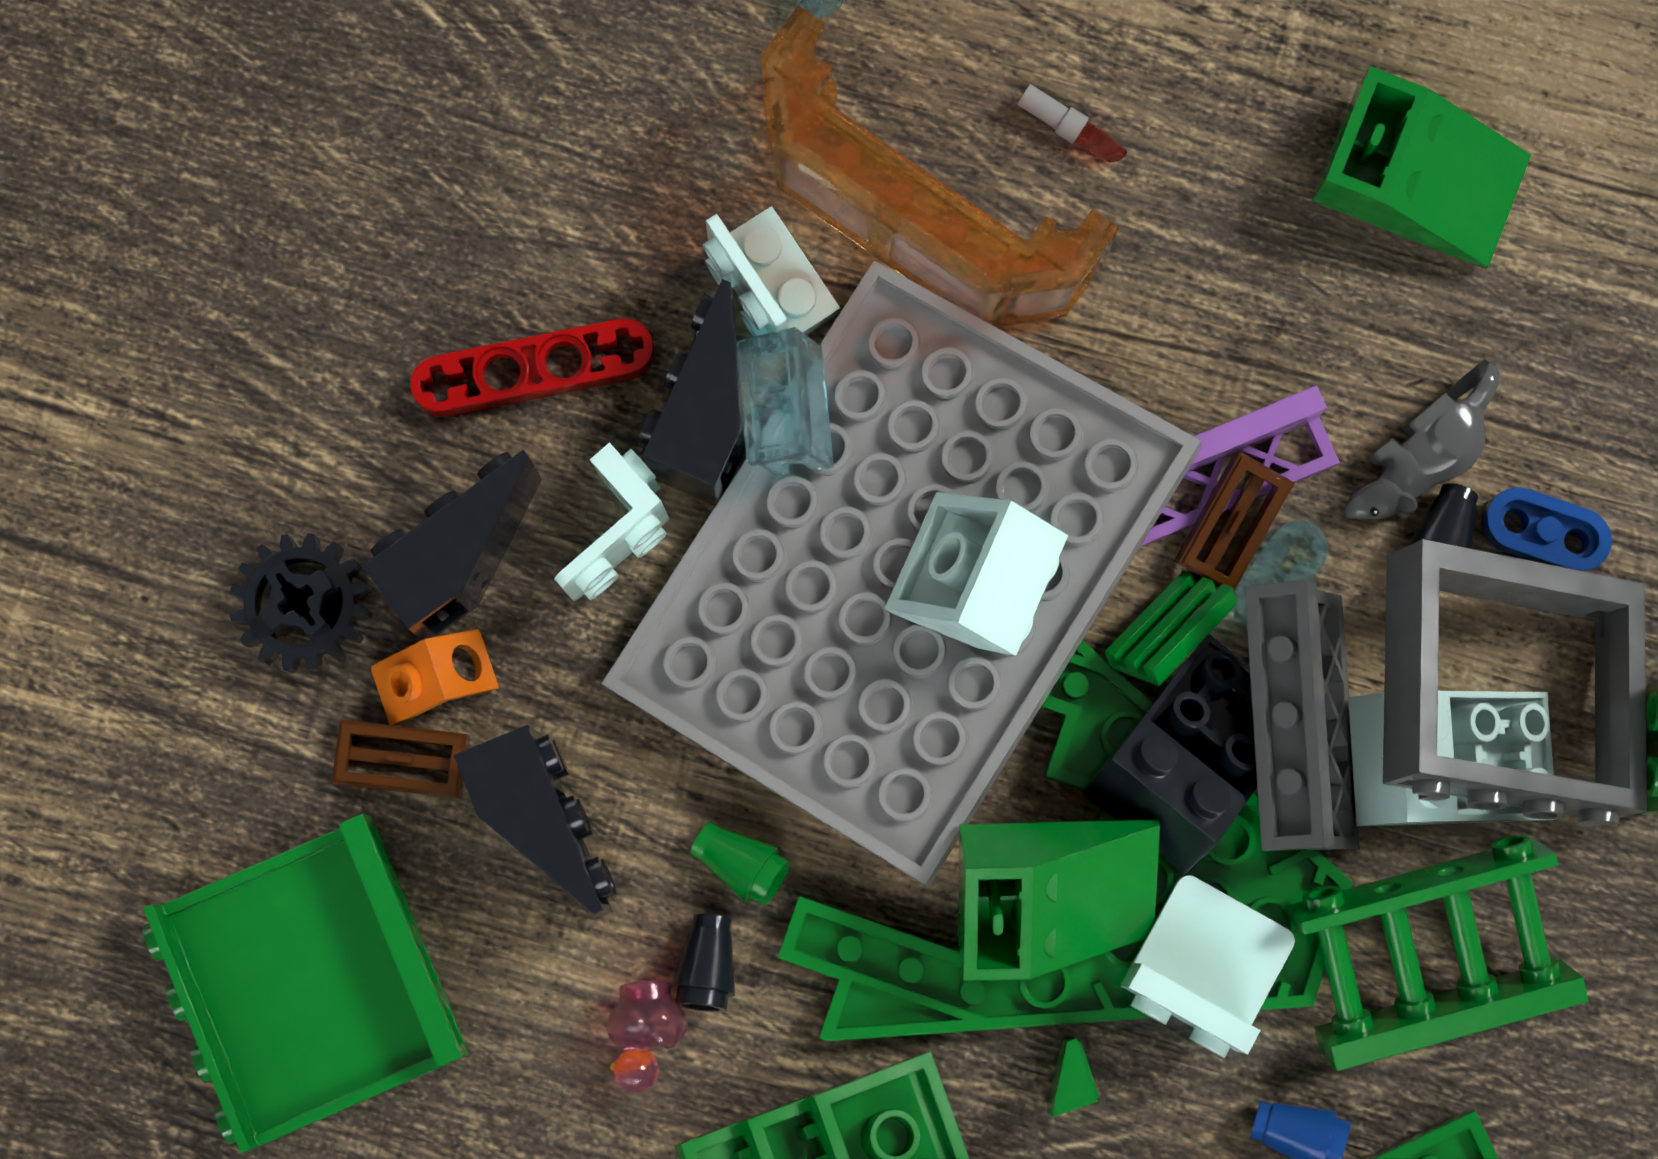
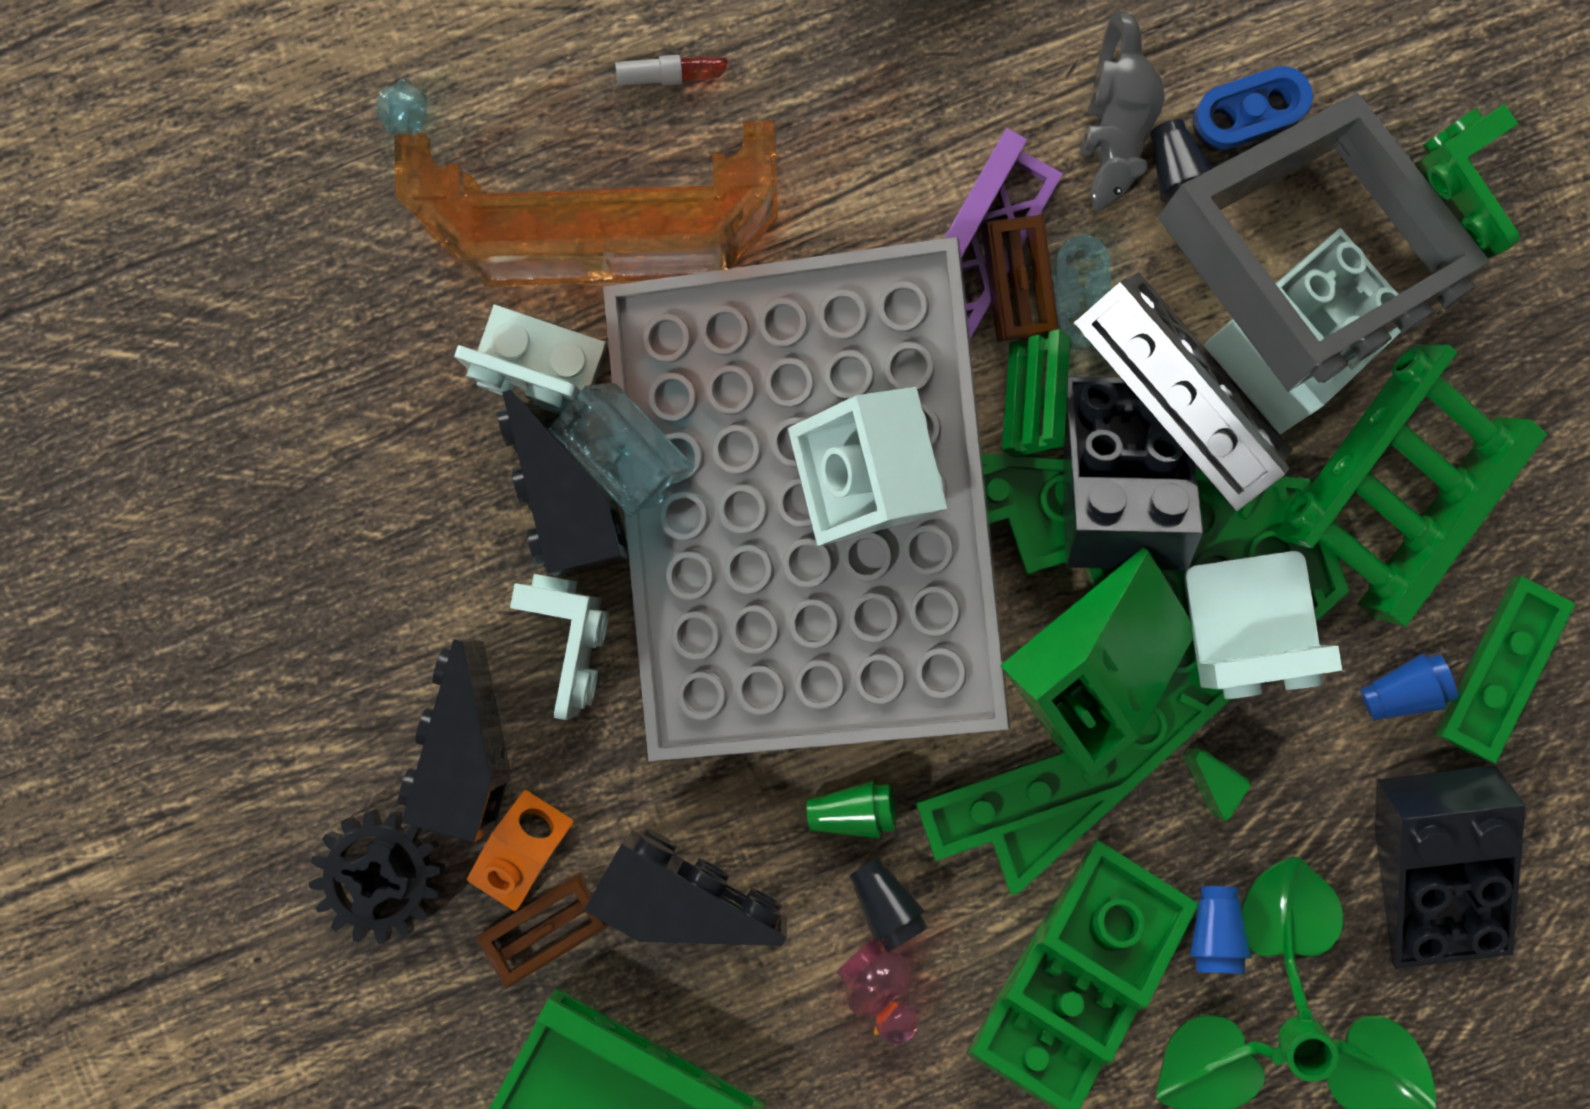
camera: 40 degrees left, 5 degrees up
red beam [411,319,654,417] -> none

